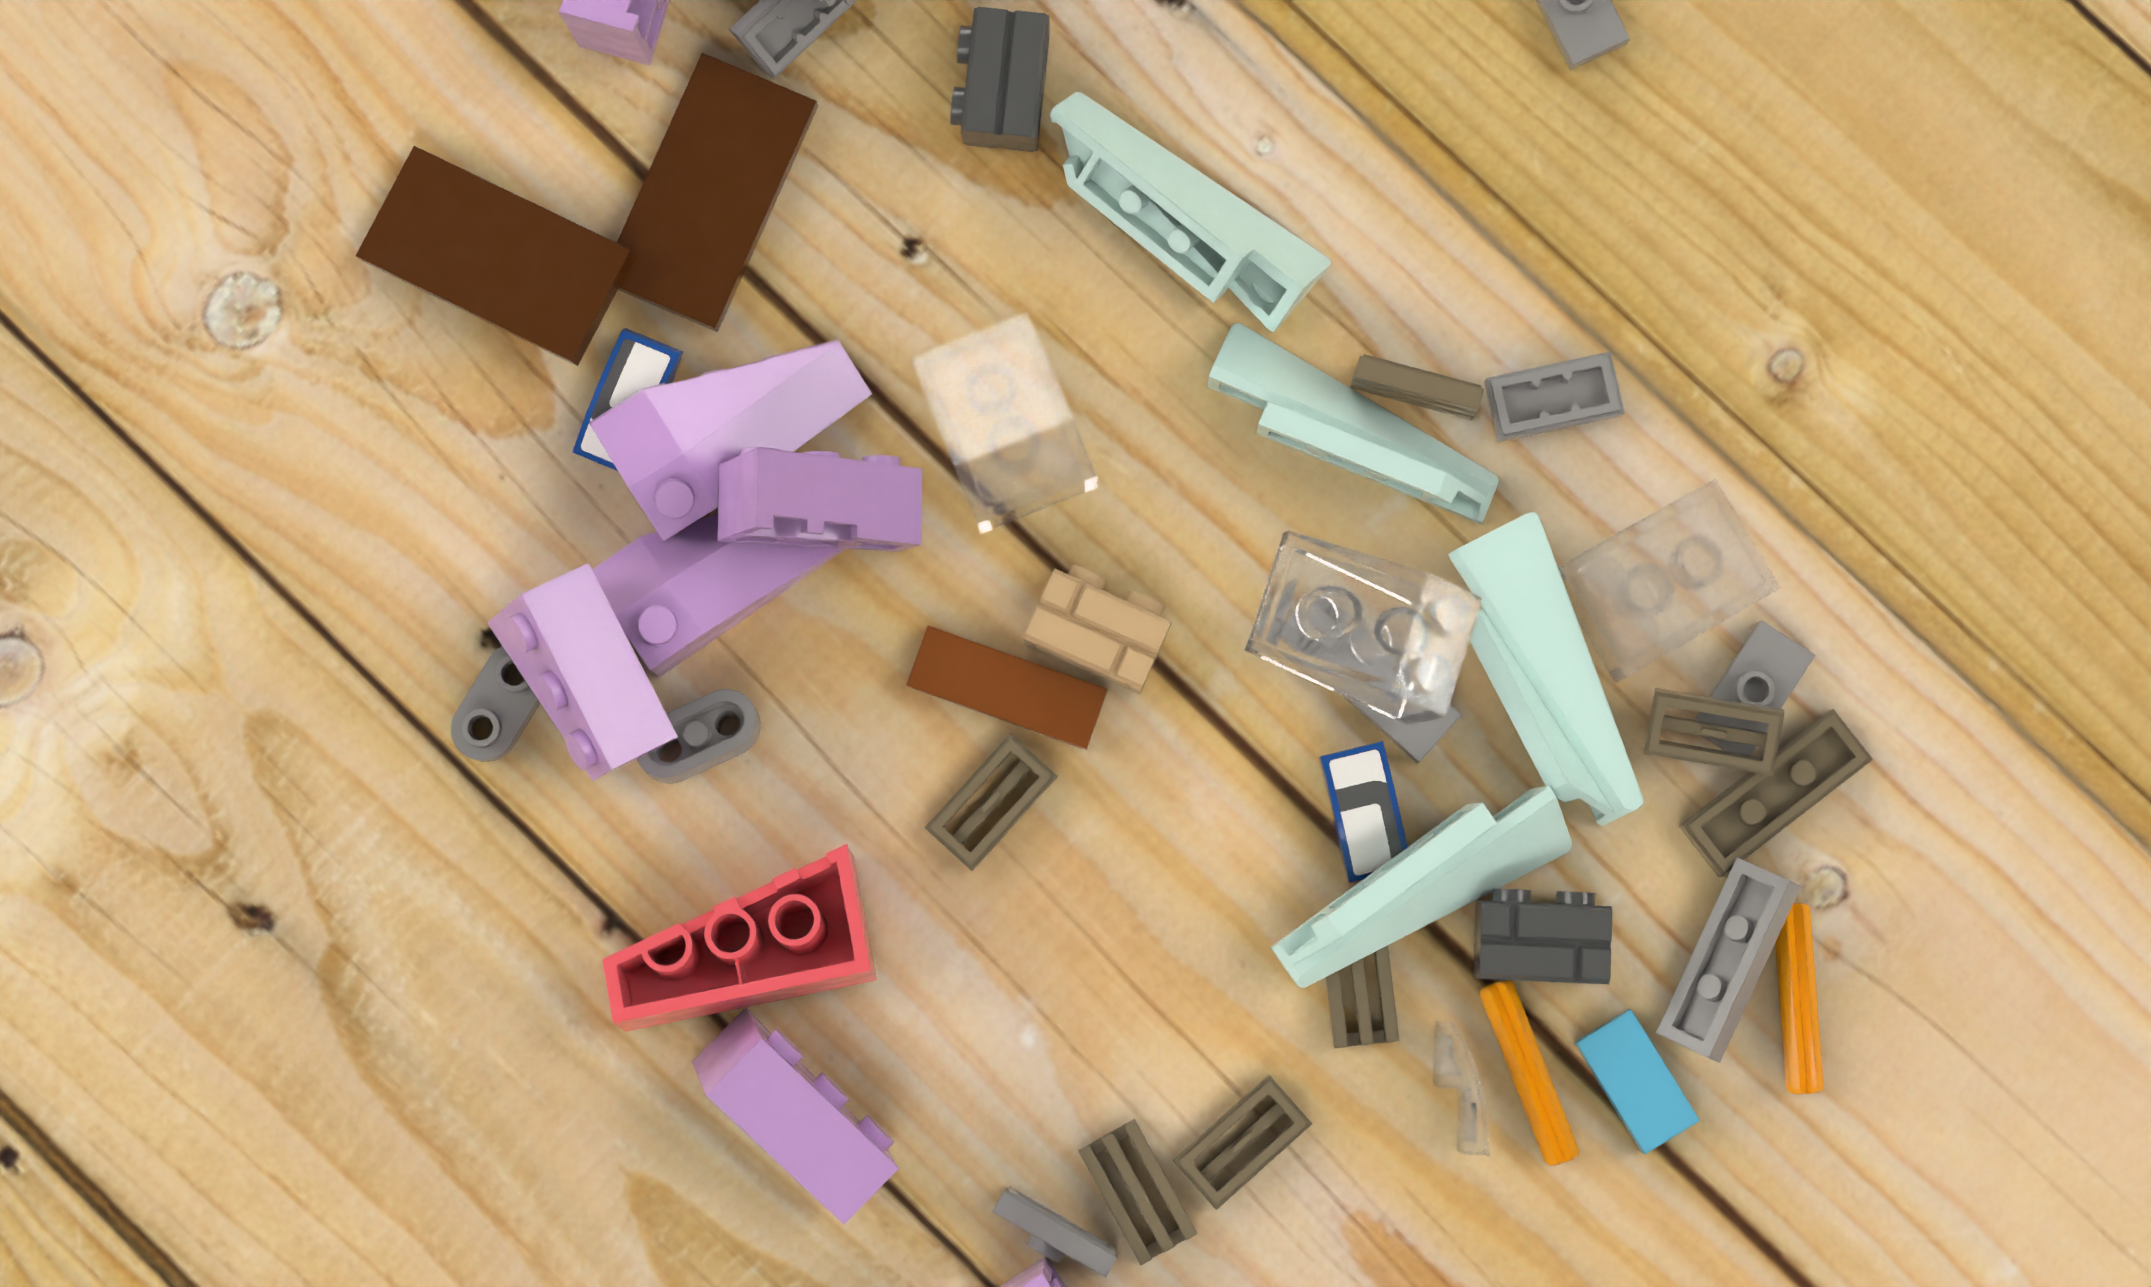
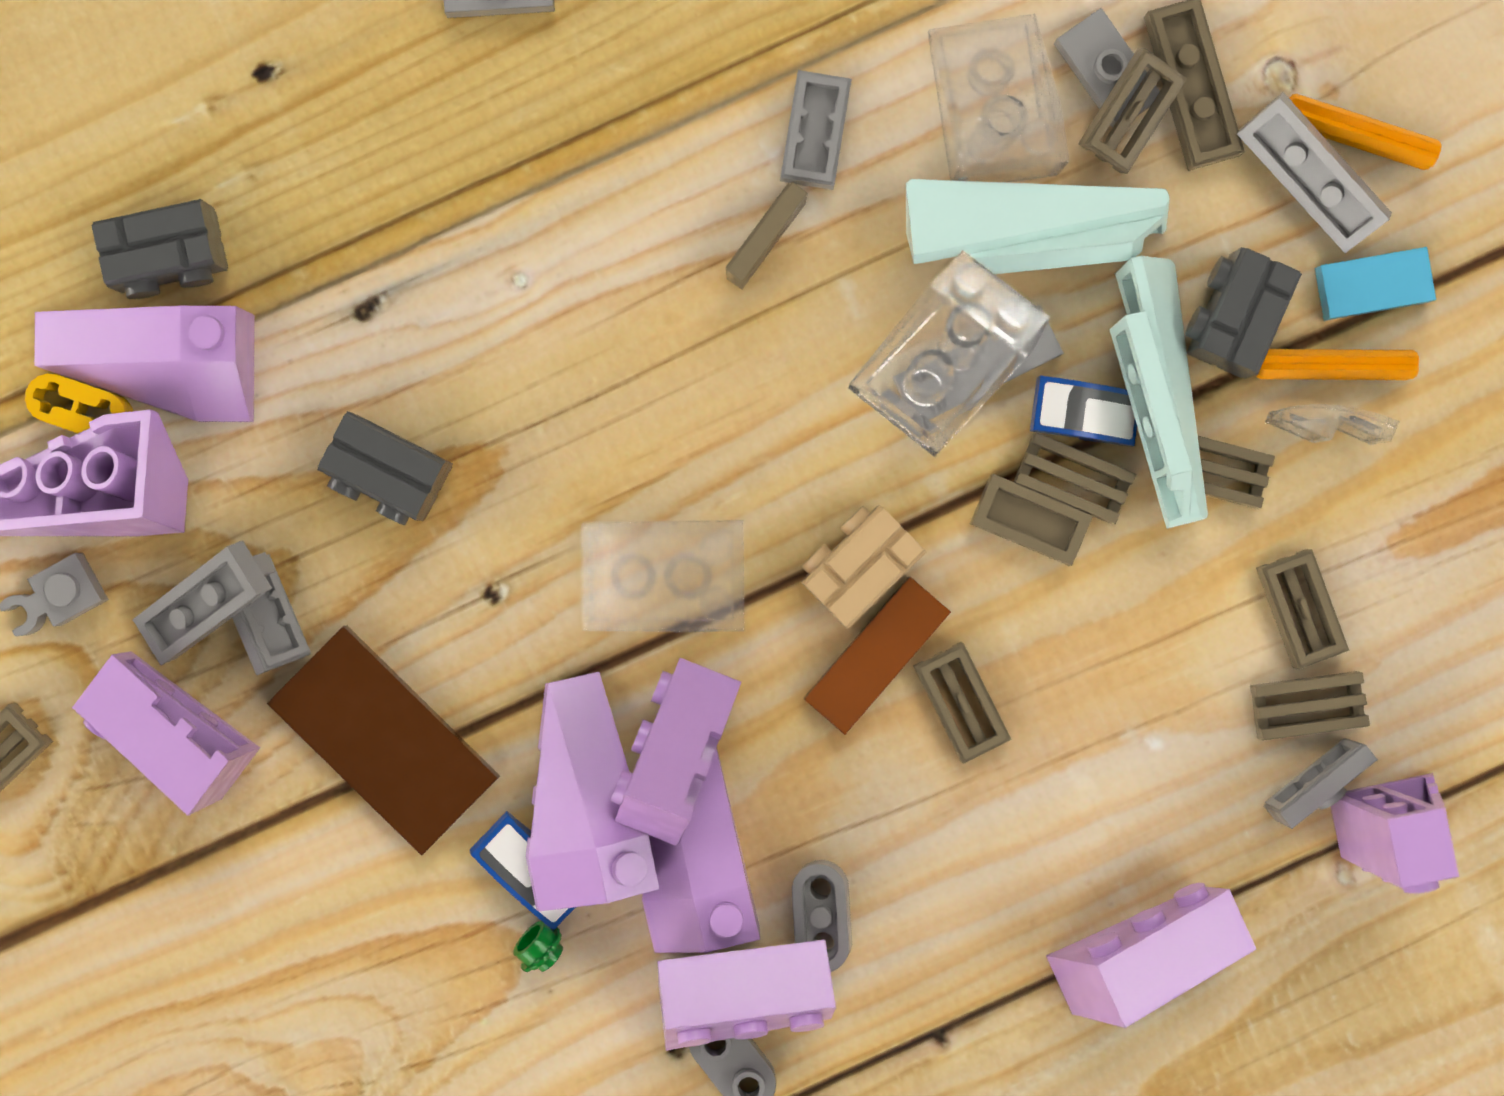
camera: 80 degrees left, 5 degrees up
reddish brown tile [356,146,636,367] -> none
coral wedge [602,844,877,1032] -> none
light aqua wedge [1050,92,1331,332] -> none
light aqua wedge [1207,323,1499,524] -> none
none -> green plate [513,921,563,972]
none -> dark tan tile [970,474,1093,566]
none -> dark tan tile [1014,432,1136,524]

